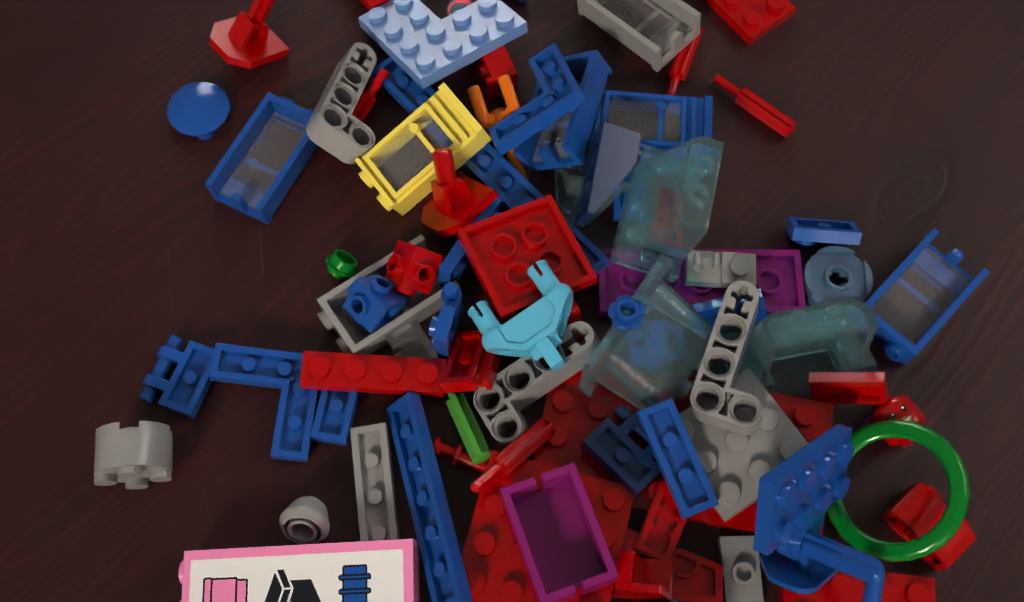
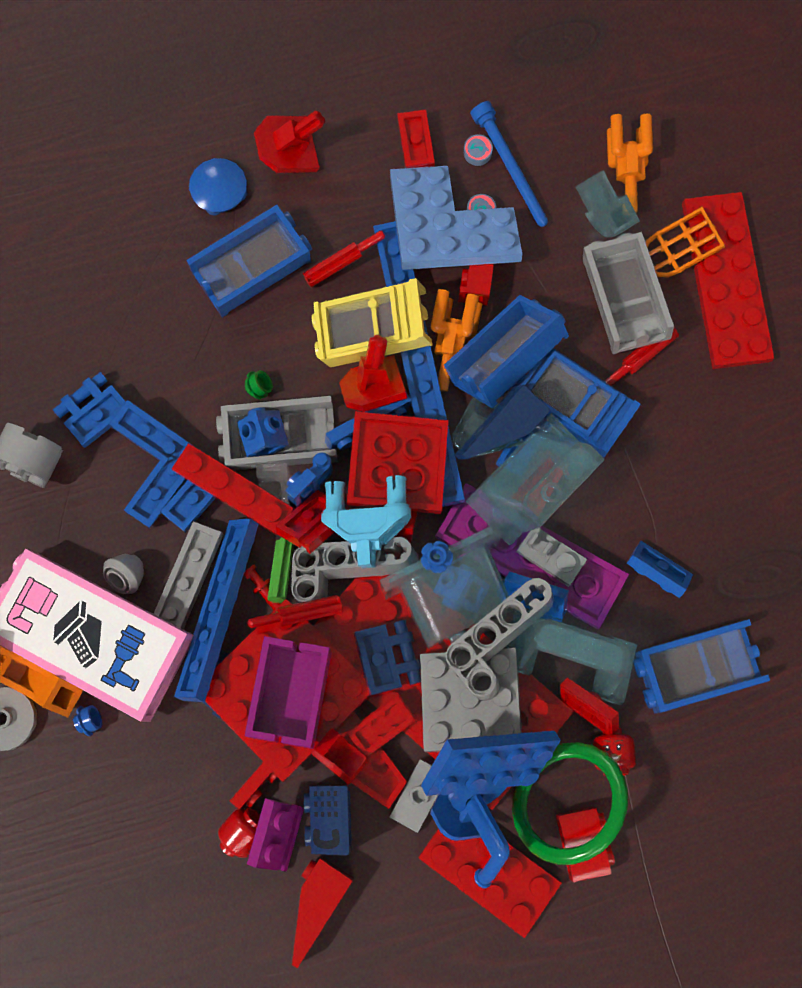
camera: 30 degrees right, 10 degrees up
light grey beam [306,42,377,164] -> none
red brick [384,240,443,297] -> none
blue plate [488,42,587,155] -> none
blue plate [636,398,719,520] -> none
red axle [713,74,797,138] -> none
sand blue plate [802,246,873,313] -> none

